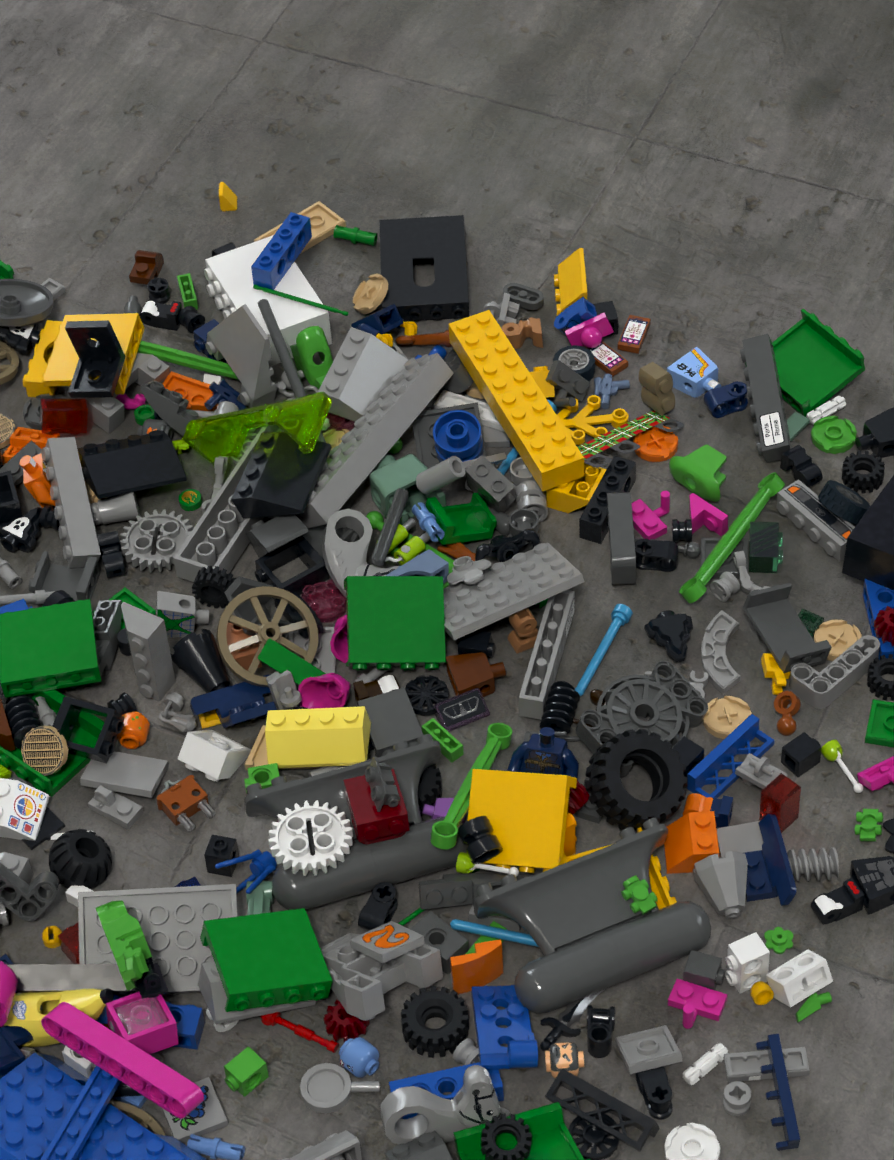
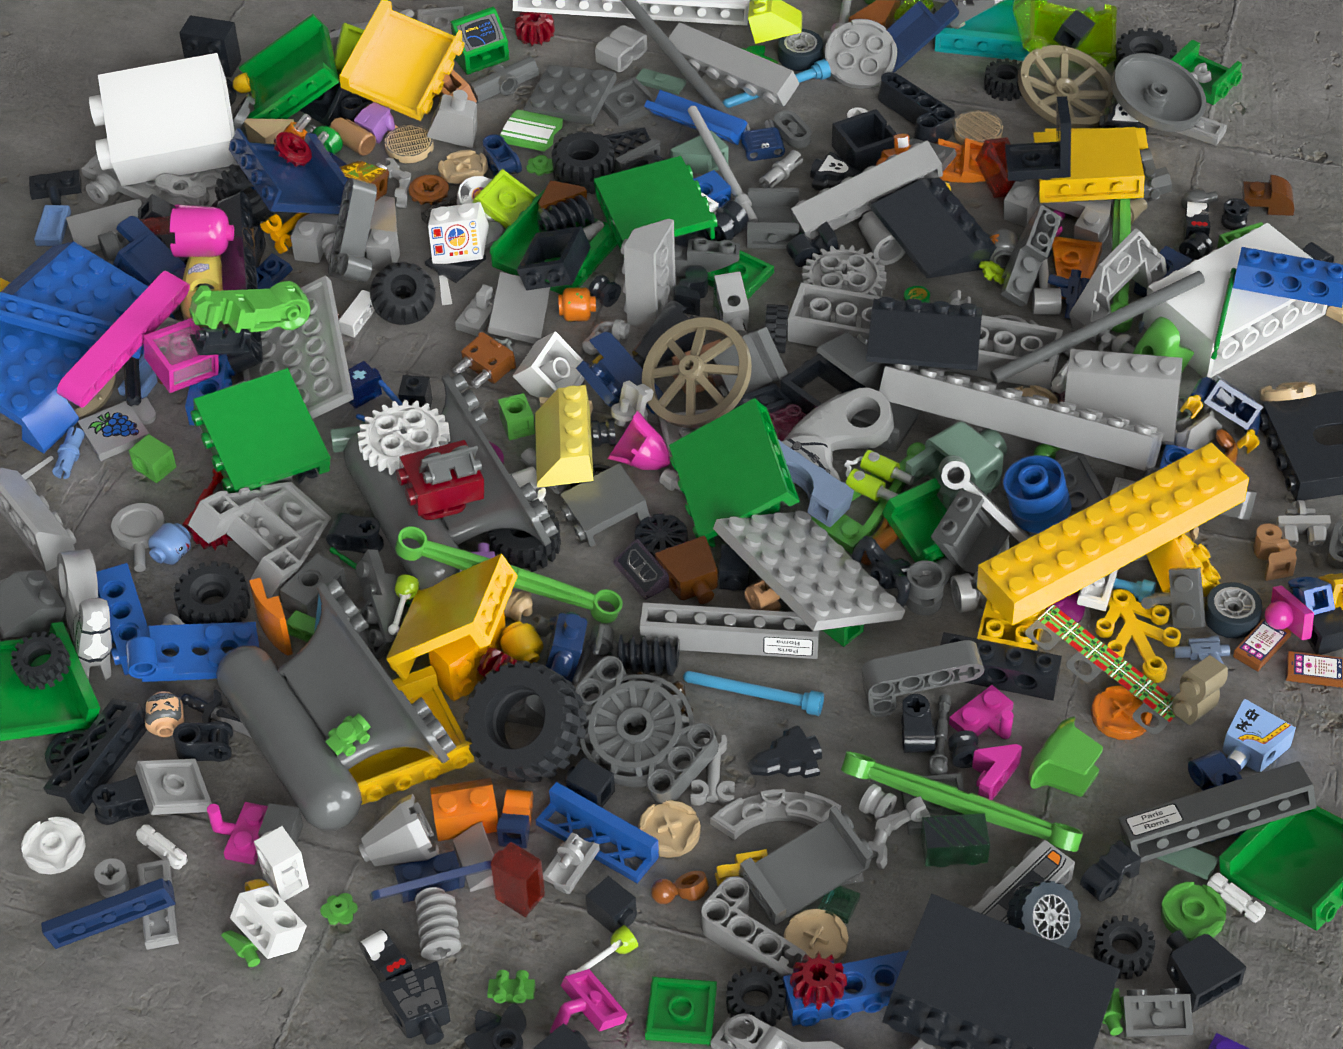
camera: 80 degrees right, 0 degrees up
tile [21,725,68,776] -> none
clear neon green windscreen [182,392,332,465] -> none
green piece [258,639,326,685] -> none
light grey tile [350,921,425,964] -> none
dark brown leg [353,675,400,704] -> none
dark grey axle [371,488,408,567] -> none
medium blue pin [412,502,445,542] -> none
bright green piece [421,718,464,763] -> none
light grey plate [447,556,492,585] -> none
black wheel [458,816,503,864] -> none

